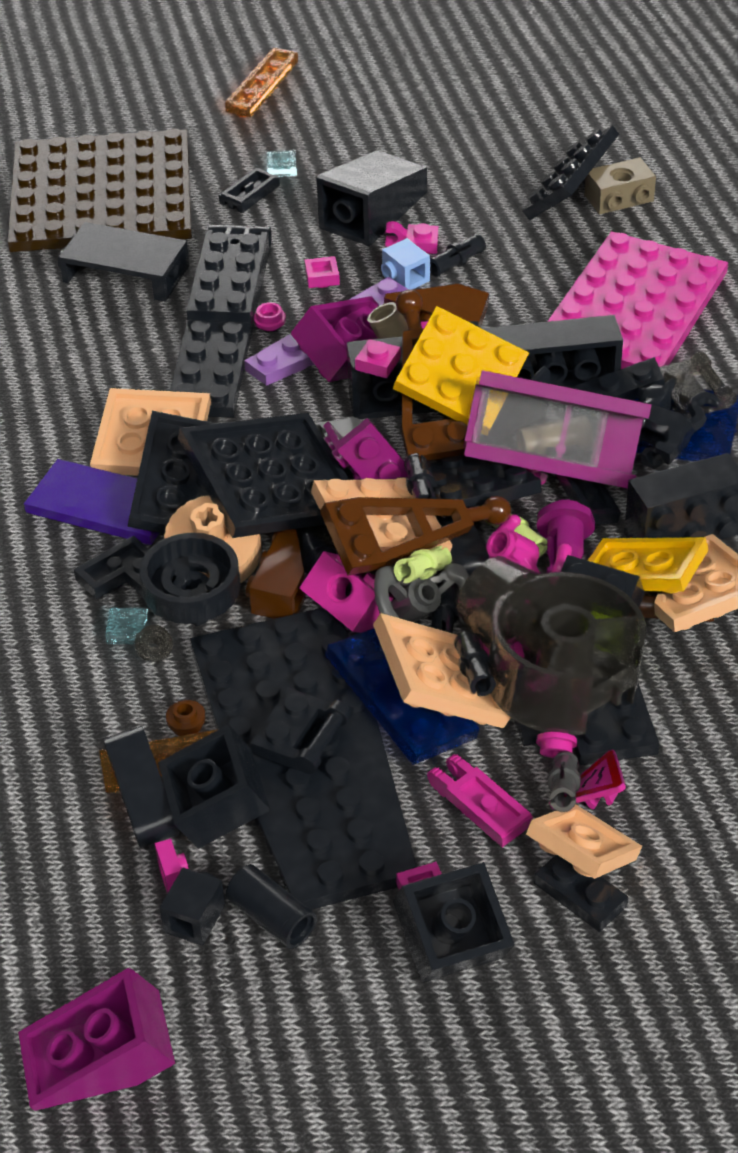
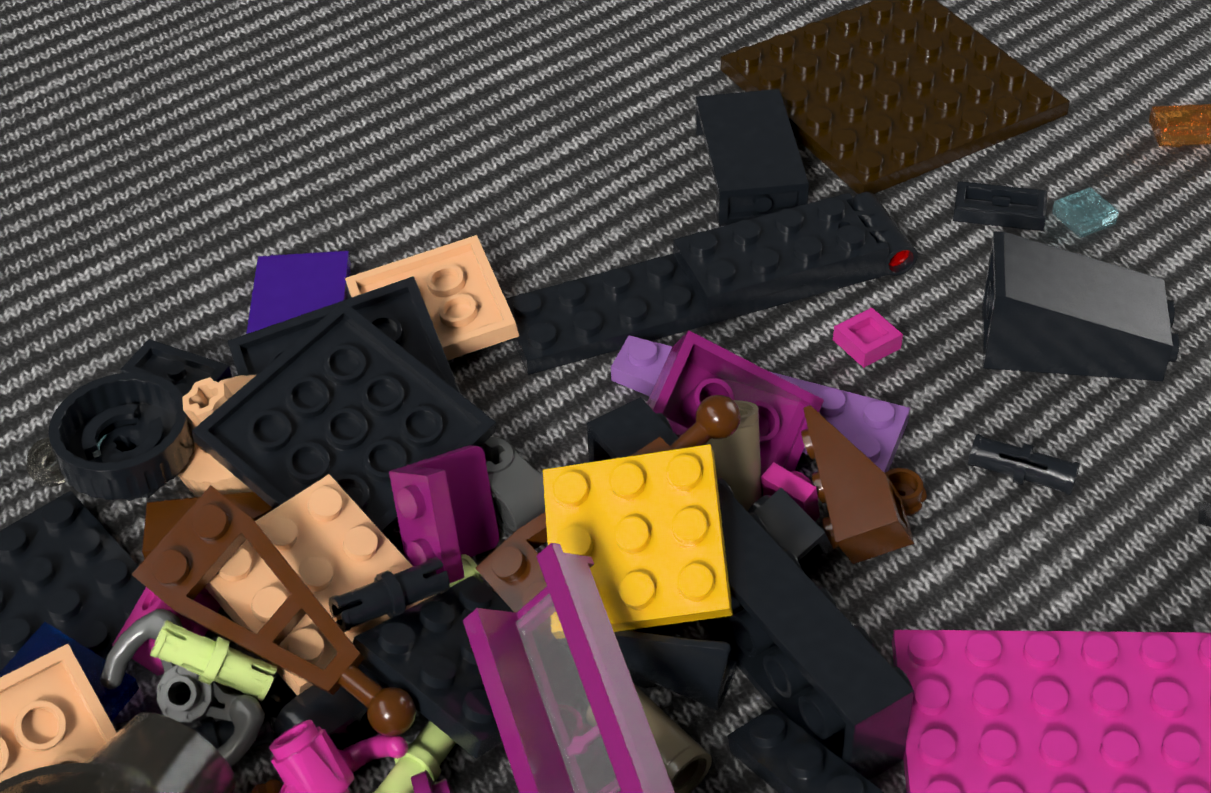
camera: 65 degrees right, 0 degrees up
dark pink plate [254,302,286,331] -> none
dark pink plate [355,339,401,378] -> none
light blue brick [381,238,430,290] -> none
dark pink plate [385,221,439,254] -> none

